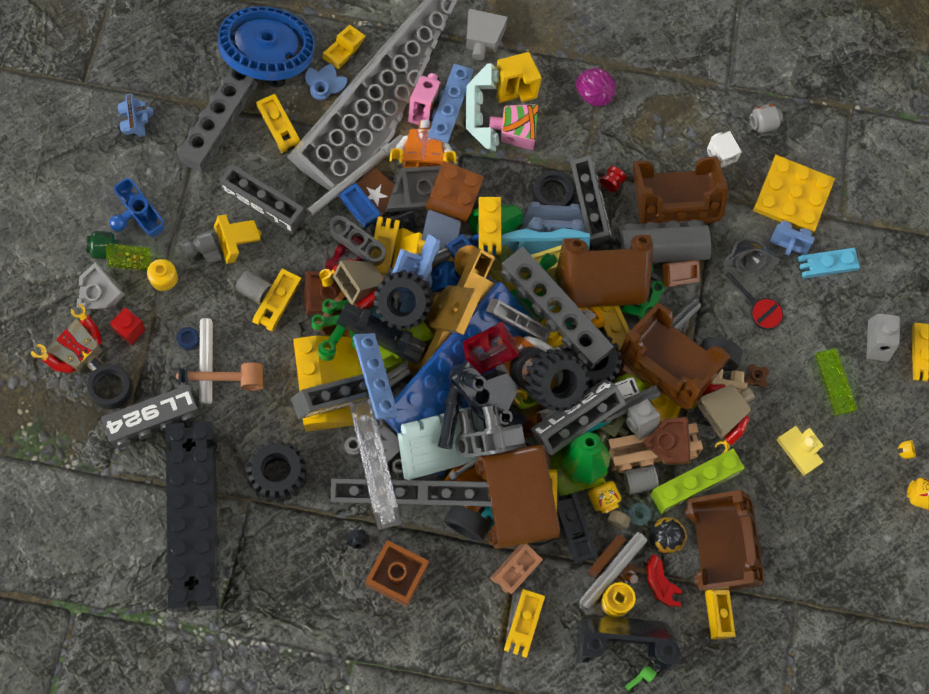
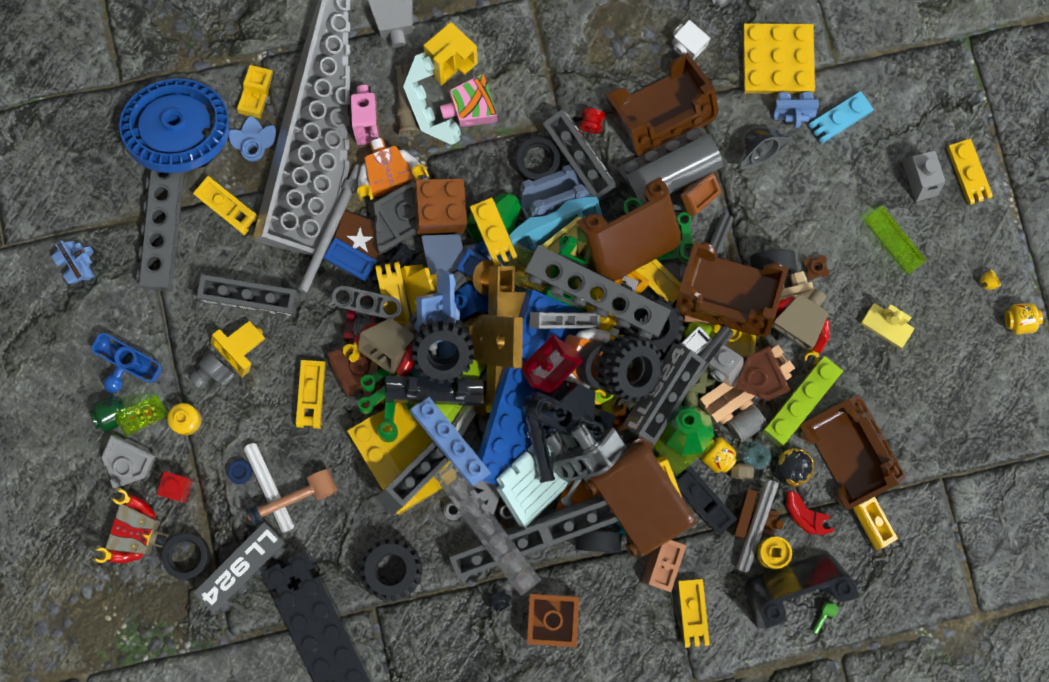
camera: 20 degrees left, 10 degrees up
light grey piece [236,270,272,304] -> none
medium blue bracket [428,64,473,143] -> none
magenta hair [575,67,616,107] -> none
piece [726,272,784,330] -> none

